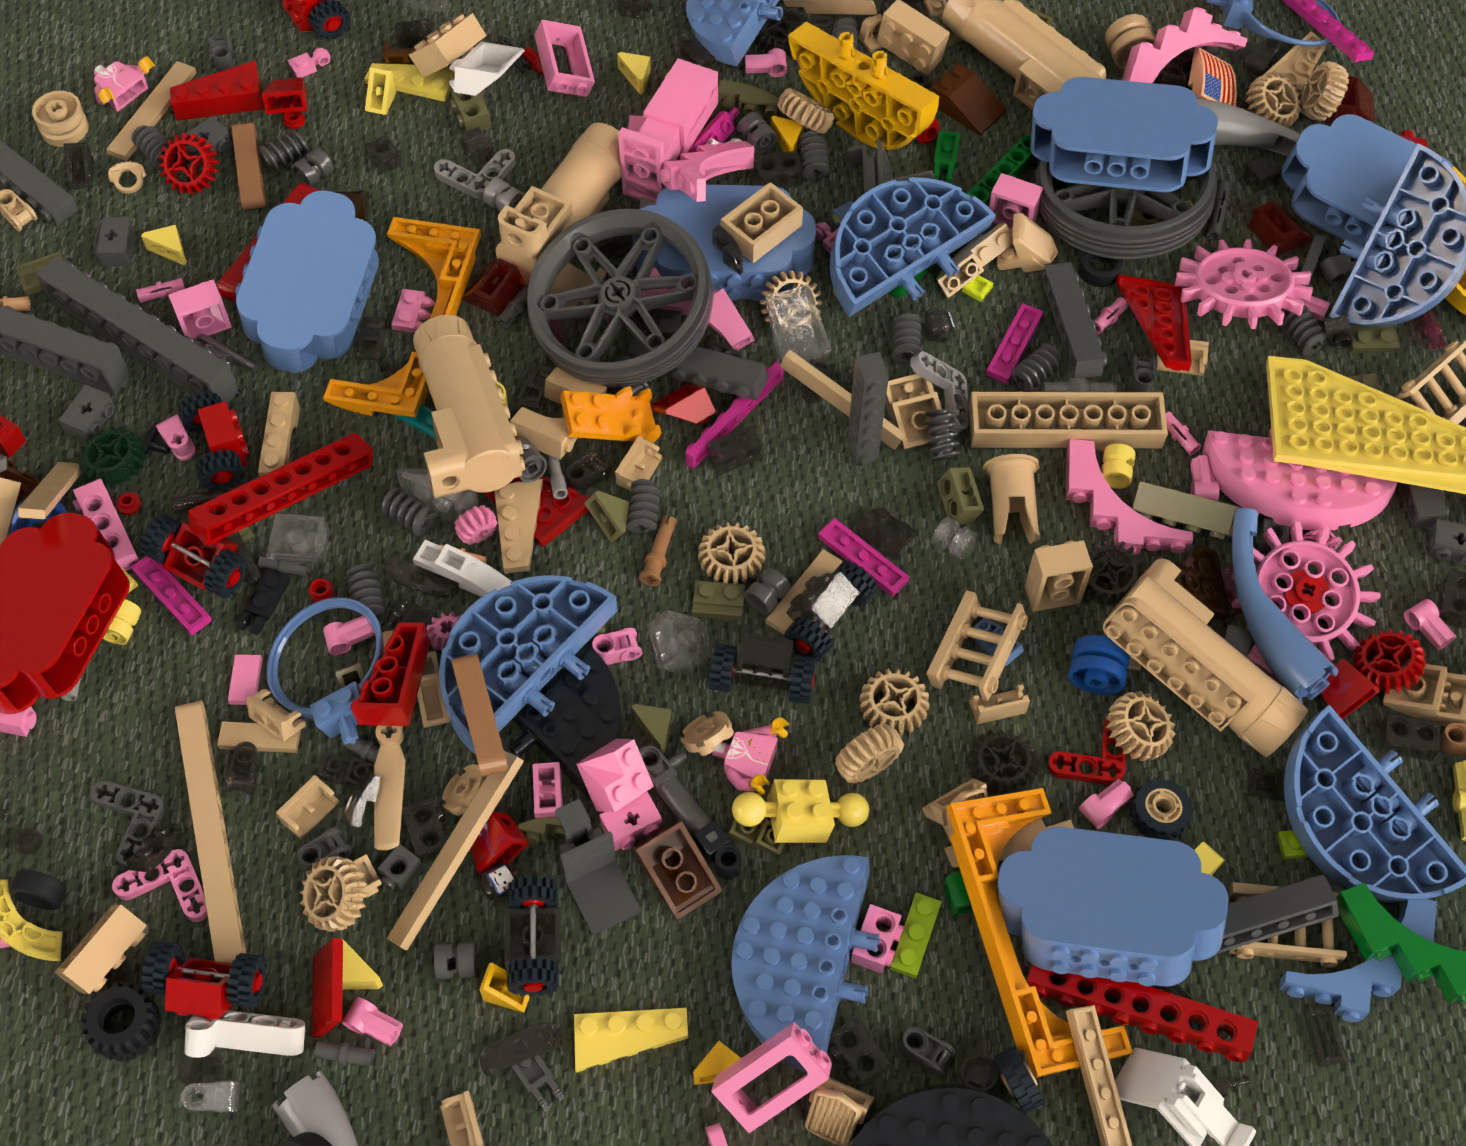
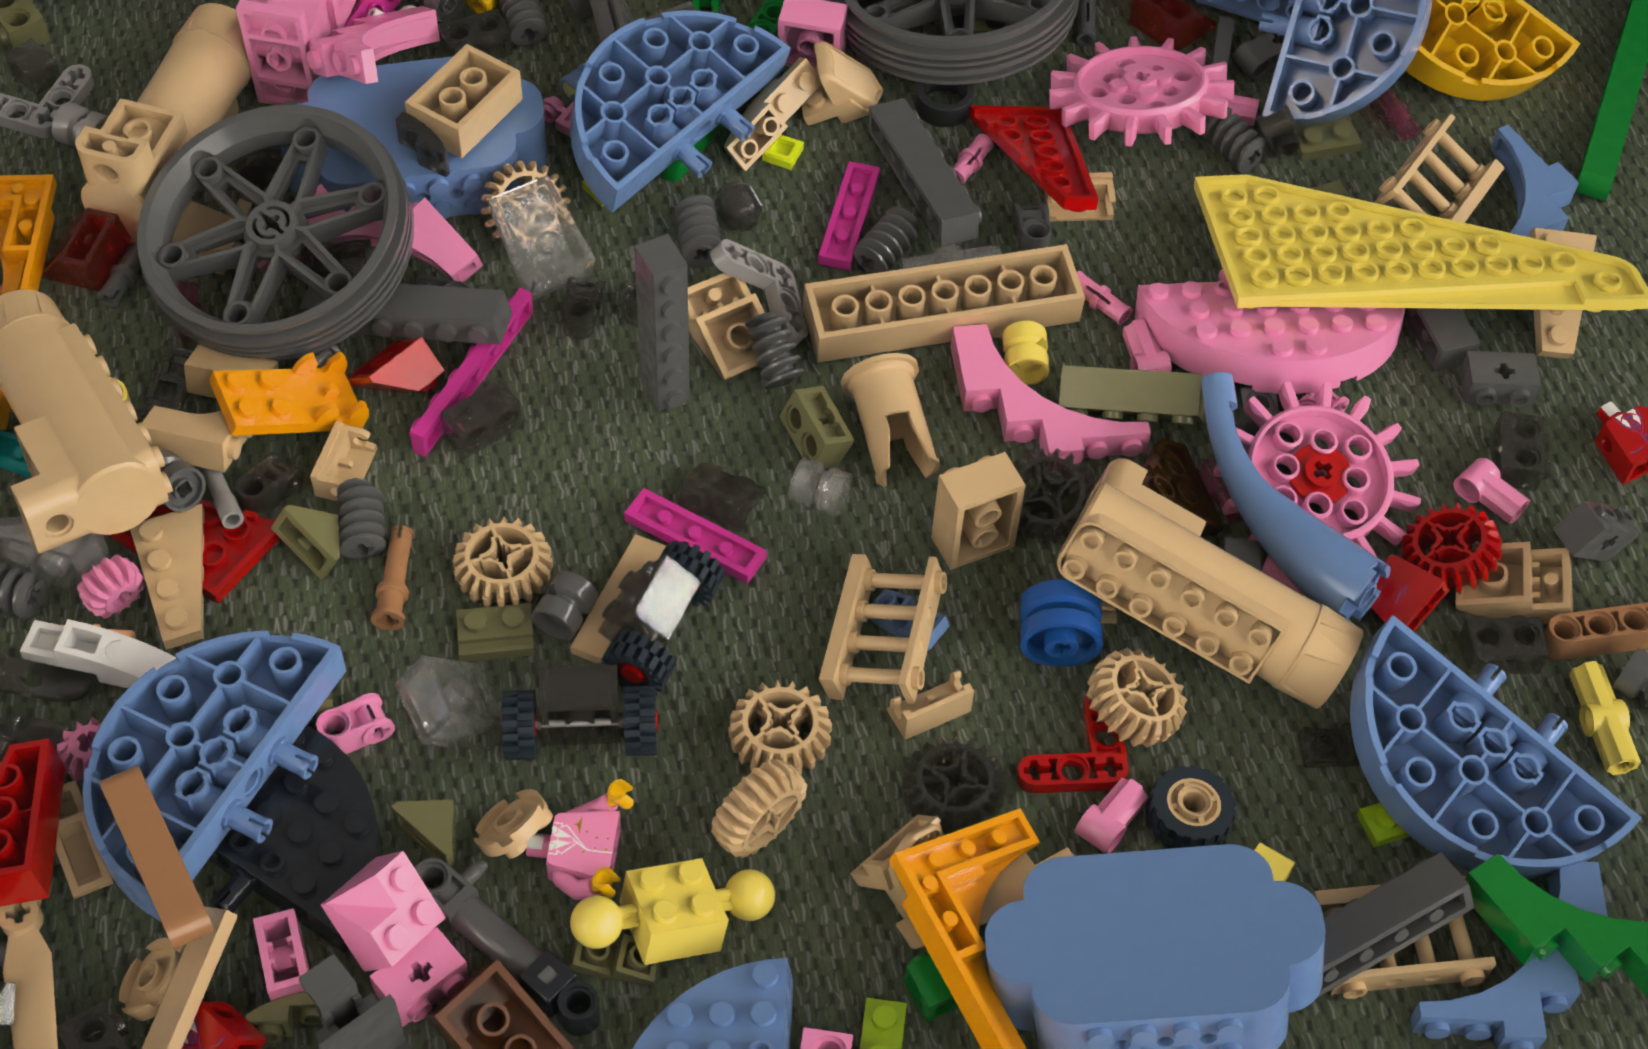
camera: 15 degrees left, 5 degrees down
tan tile [780,350,906,450] -> none

